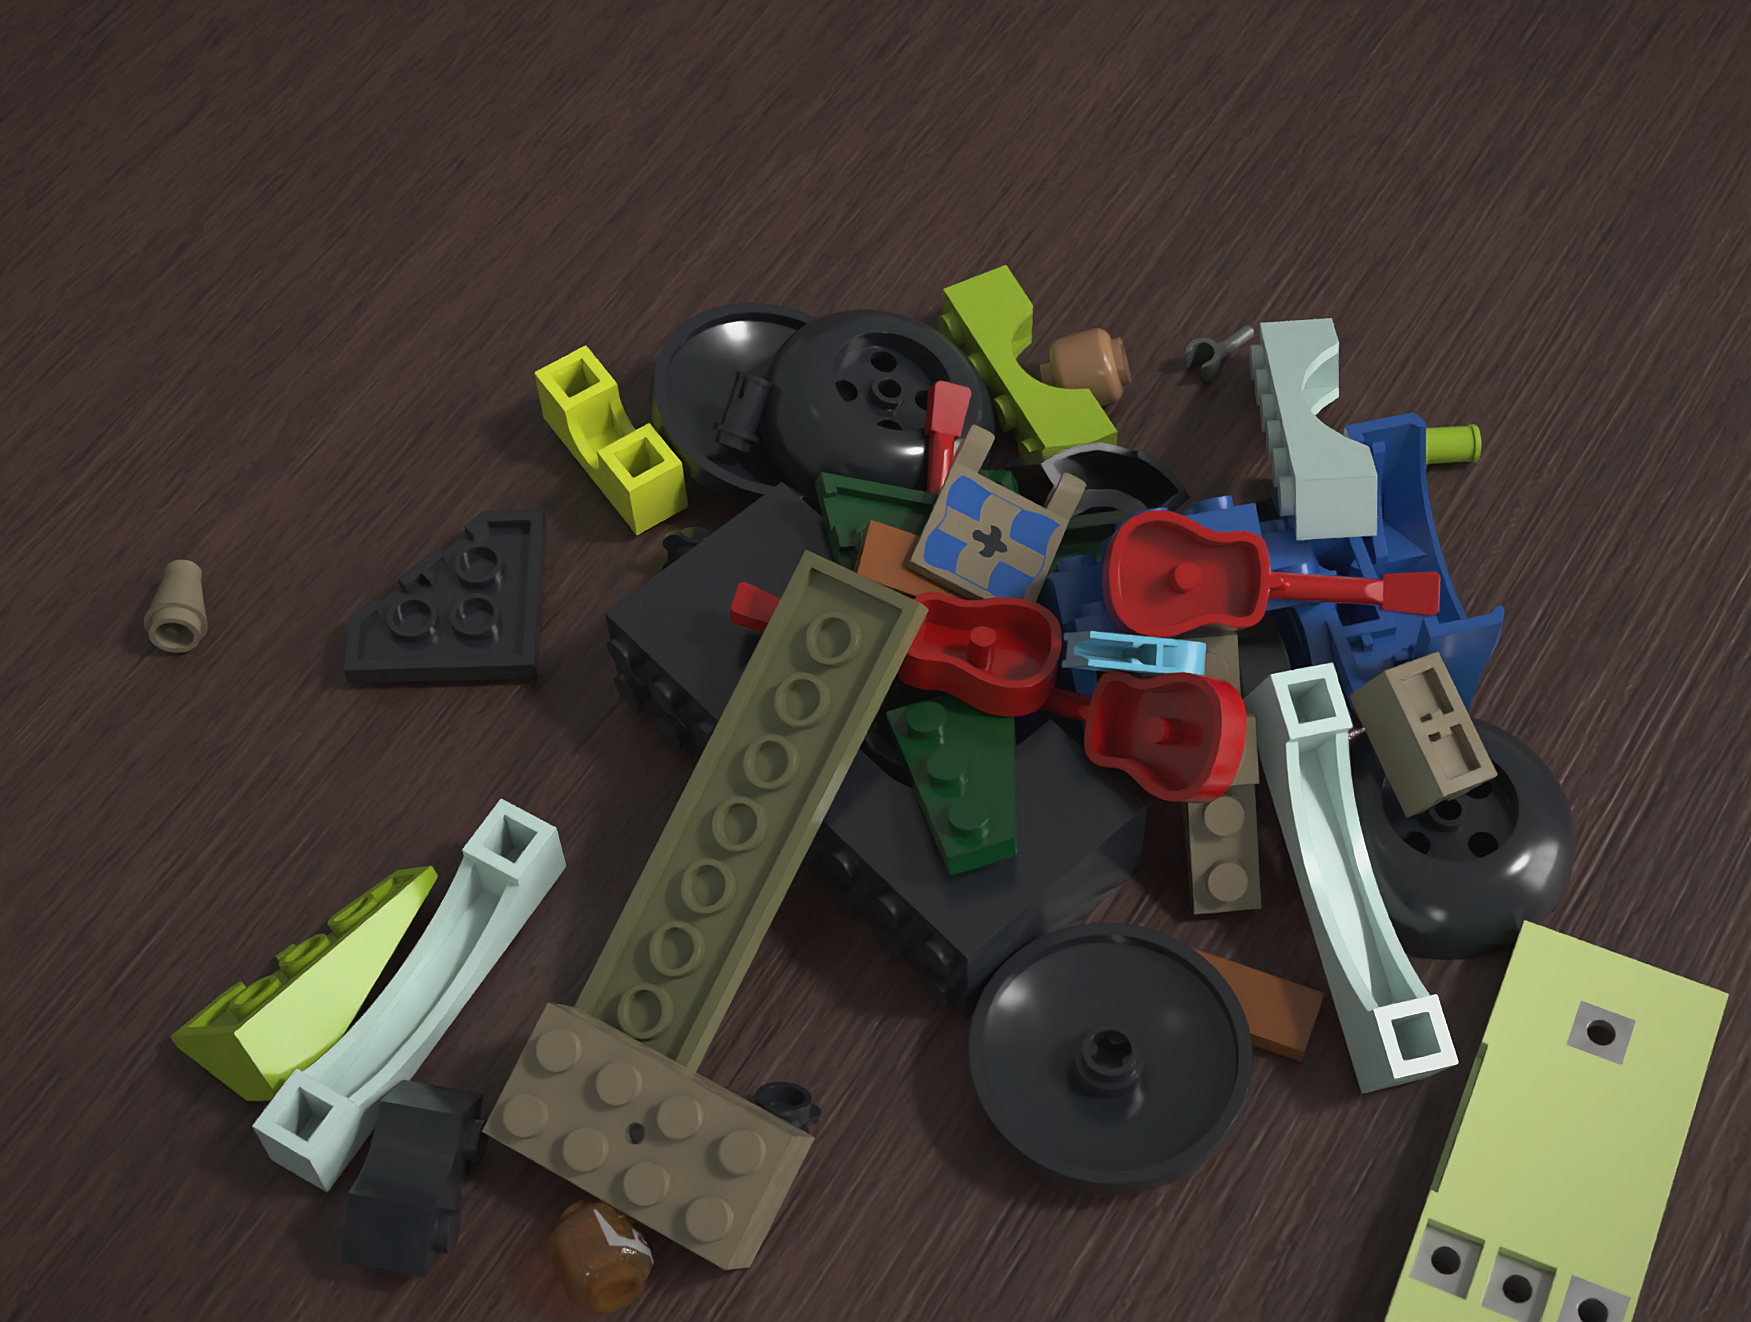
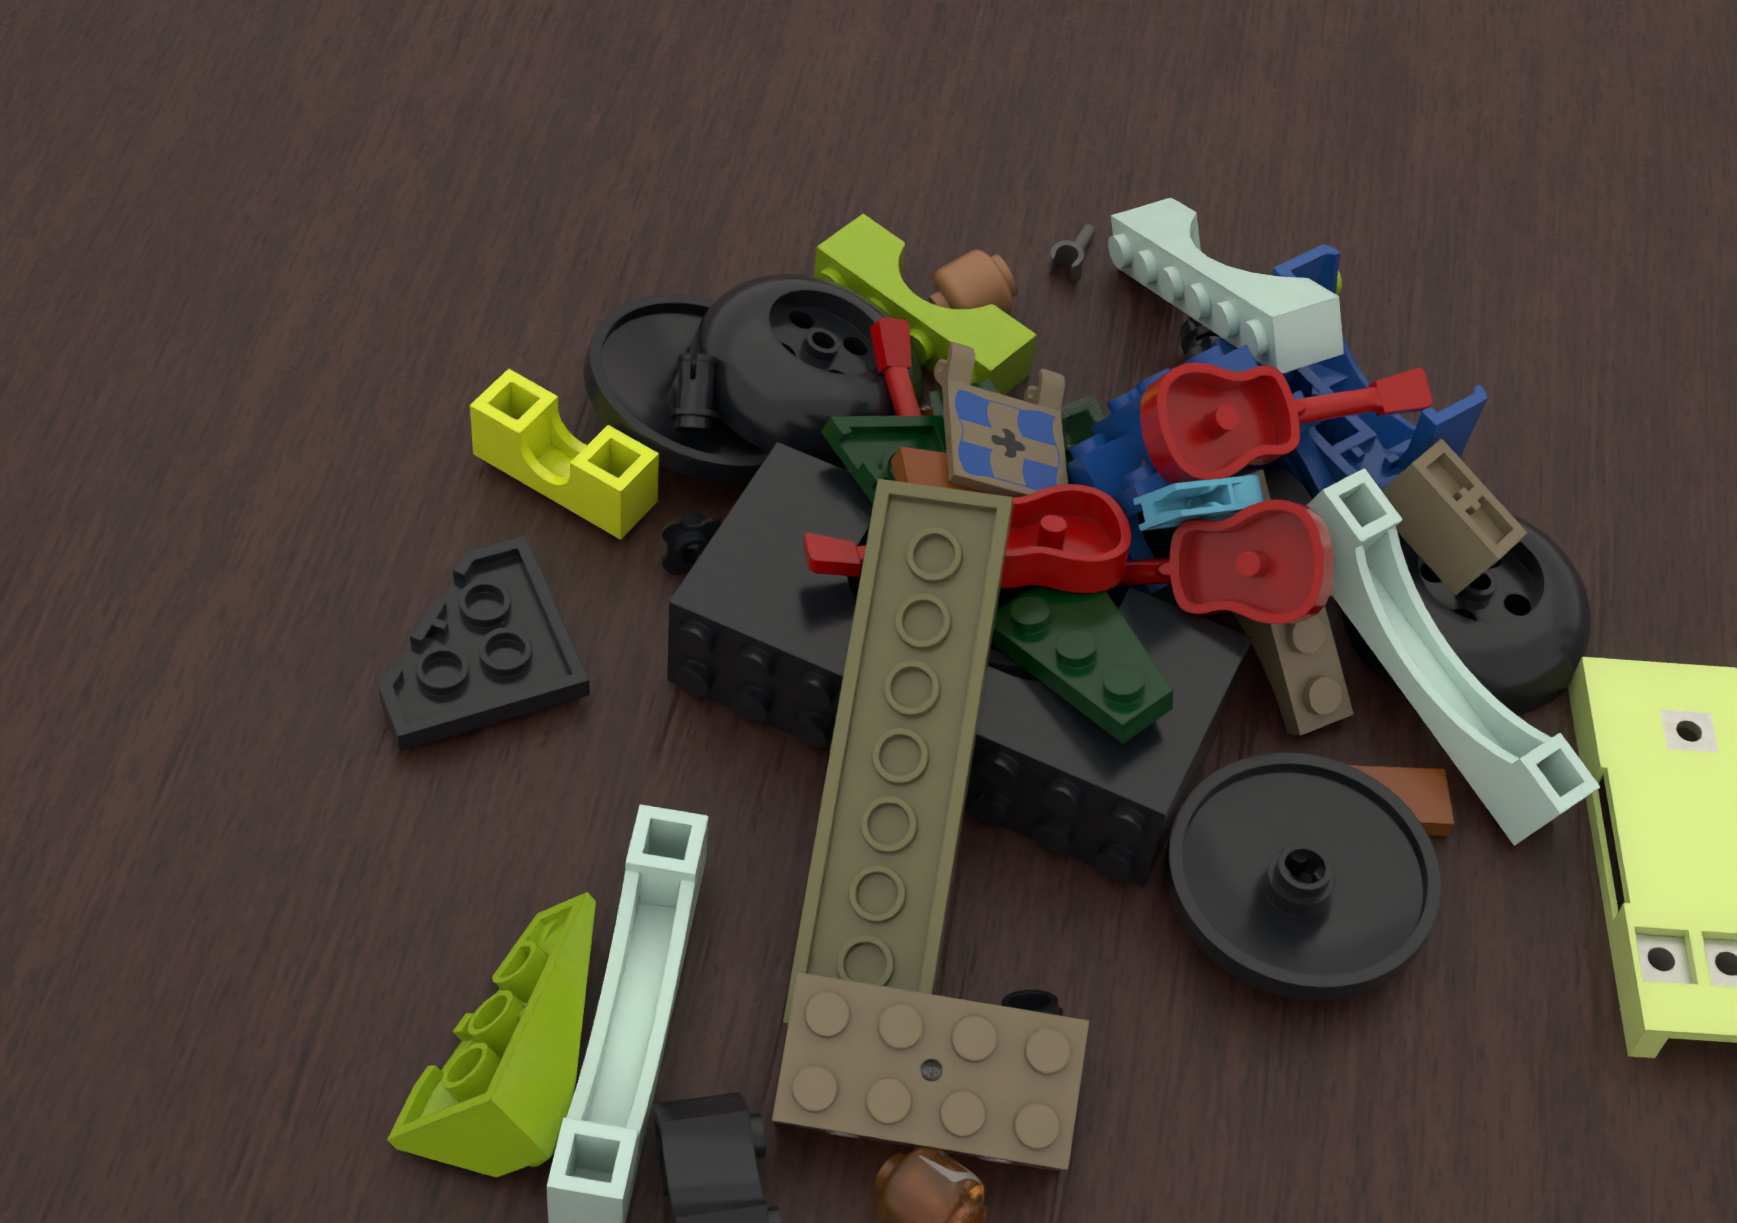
camera: 30 degrees left, 5 degrees down
dark tan cone [144,560,208,653] -> none
black brick [1003,443,1191,534] -> none

